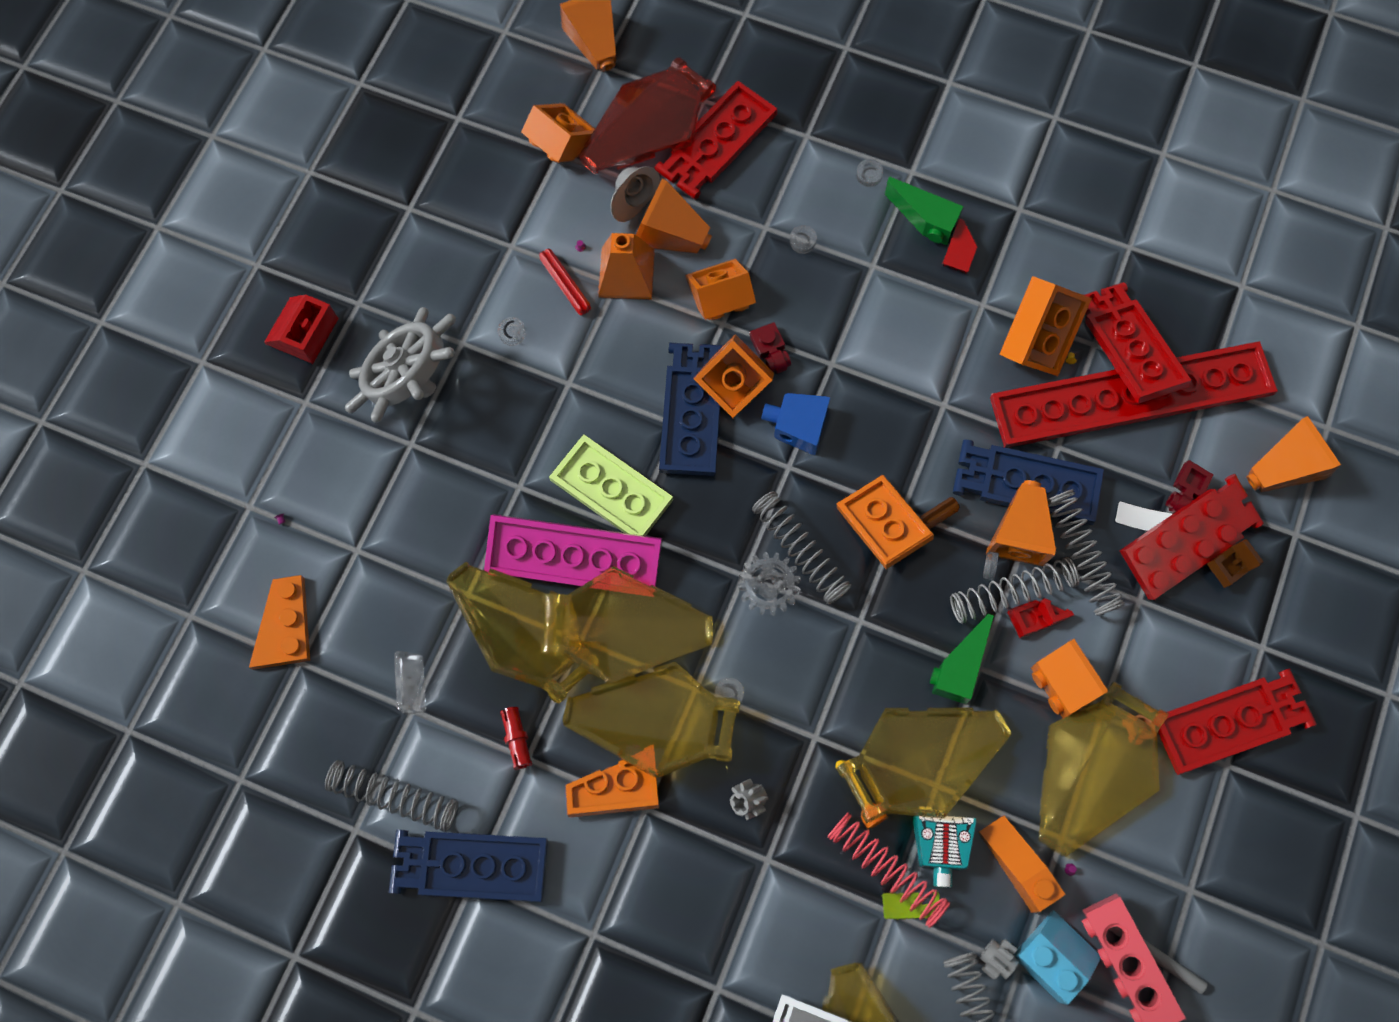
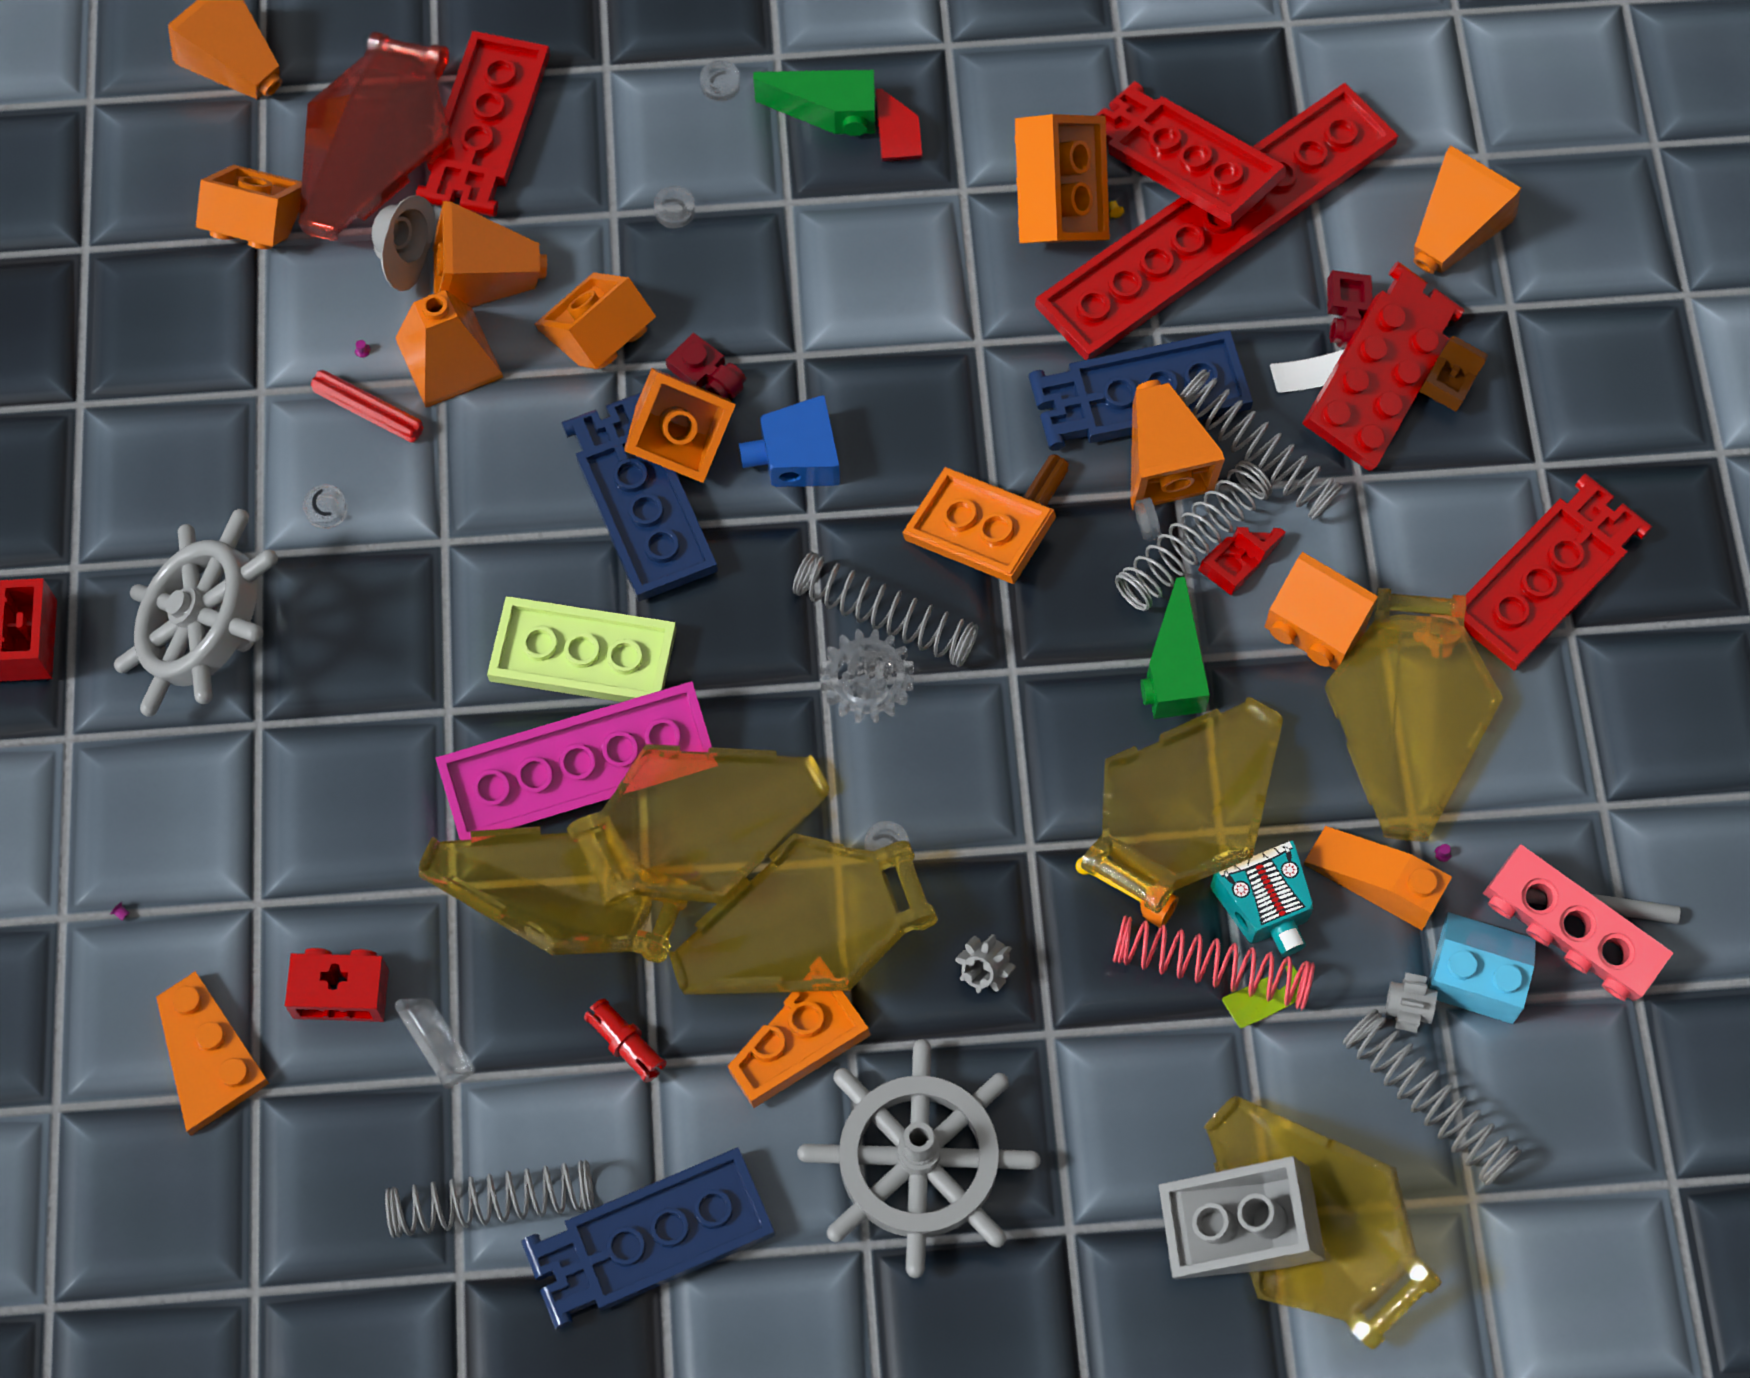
camera: 30 degrees left, 5 degrees down
none -> red brick [285,948,389,1022]
none -> light grey piece [797,1039,1041,1278]

